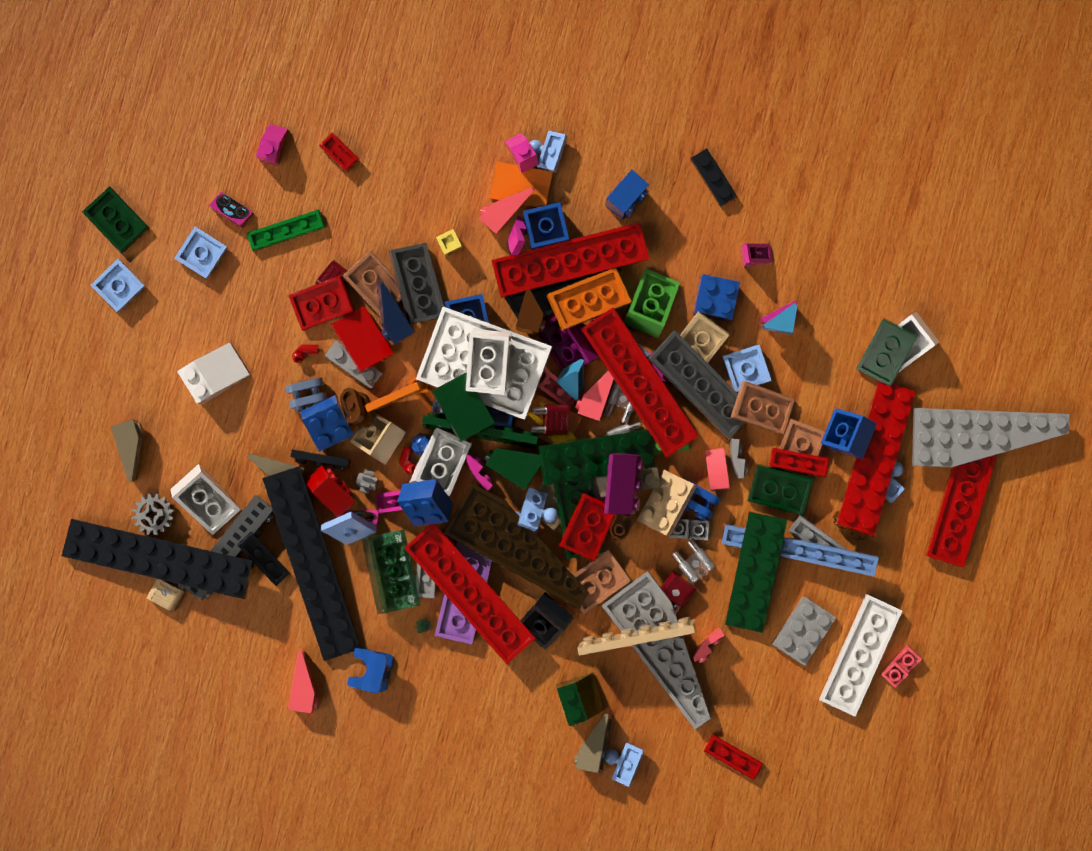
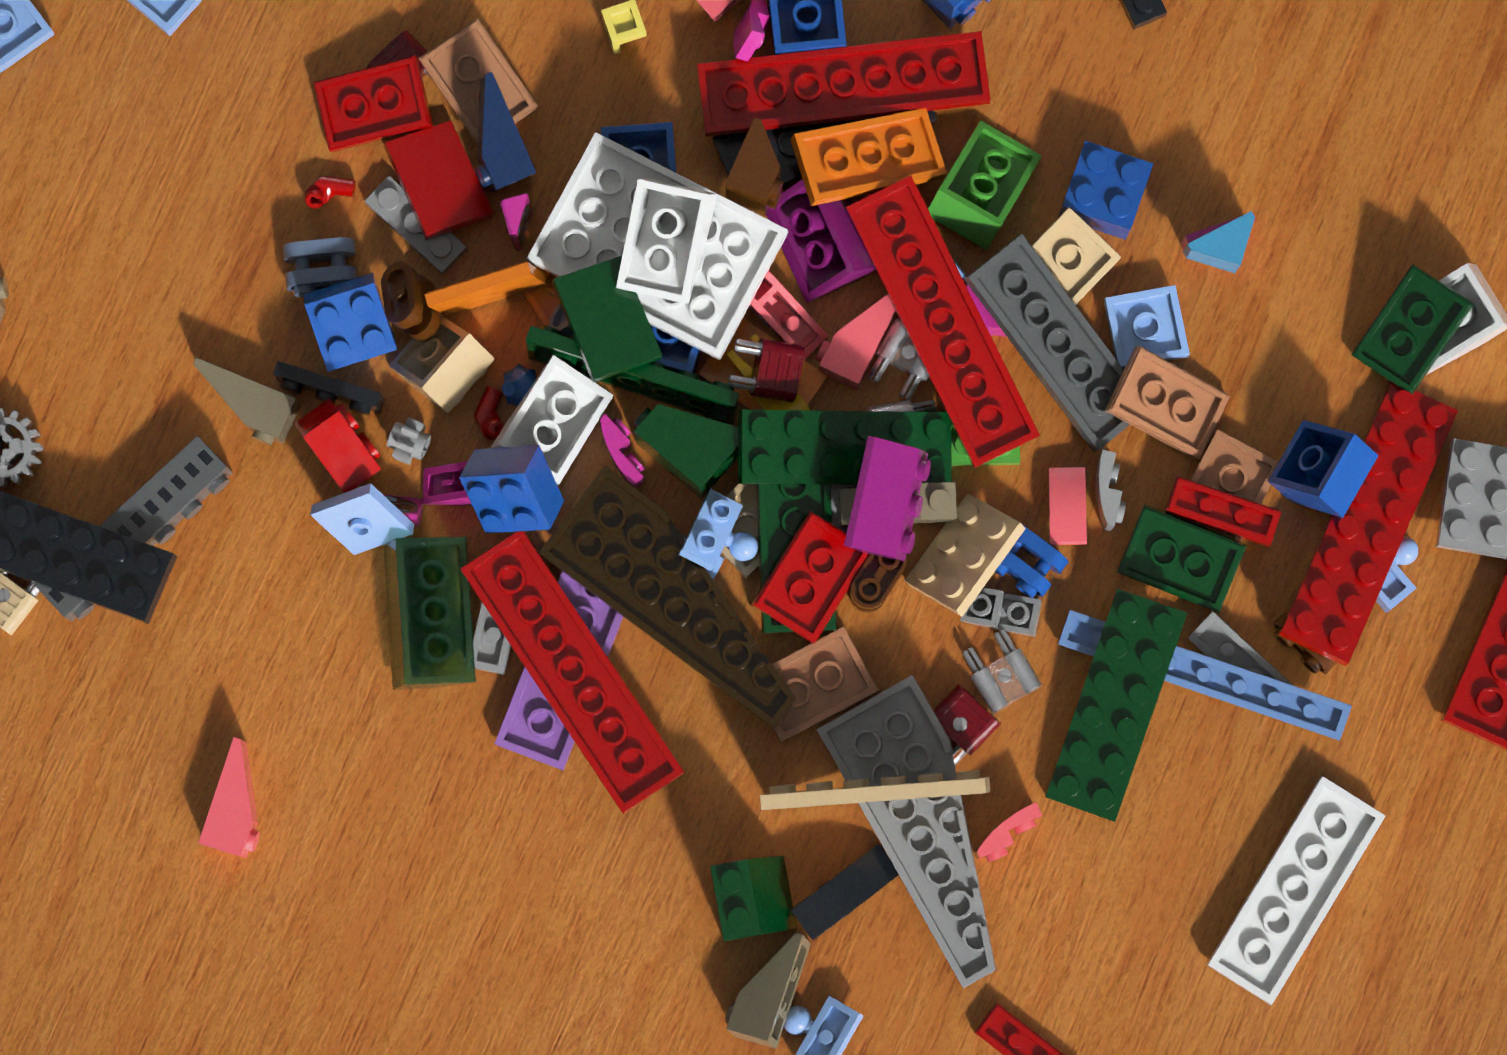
camera: 10 degrees right, 5 degrees down
white slope [171,464,241,535] -> none
white slope [177,343,250,405] -> none
black plate [237,532,290,586] -> none
black plate [262,466,361,661] -> none
blue piece [347,648,393,693] -> none
dark grey plate [389,243,444,325] -> none
clear green plate [414,618,432,634] -> none
black slope [520,592,574,650] -> none
dark azure slope [556,359,584,401] -> none
dark pink slope [741,243,773,267] -> none
light grey plate [772,596,836,666] -> none
coral slope [881,645,922,688] -> none
none -> dark pink slope [501,194,532,251]
none -> black slope [790,844,899,940]

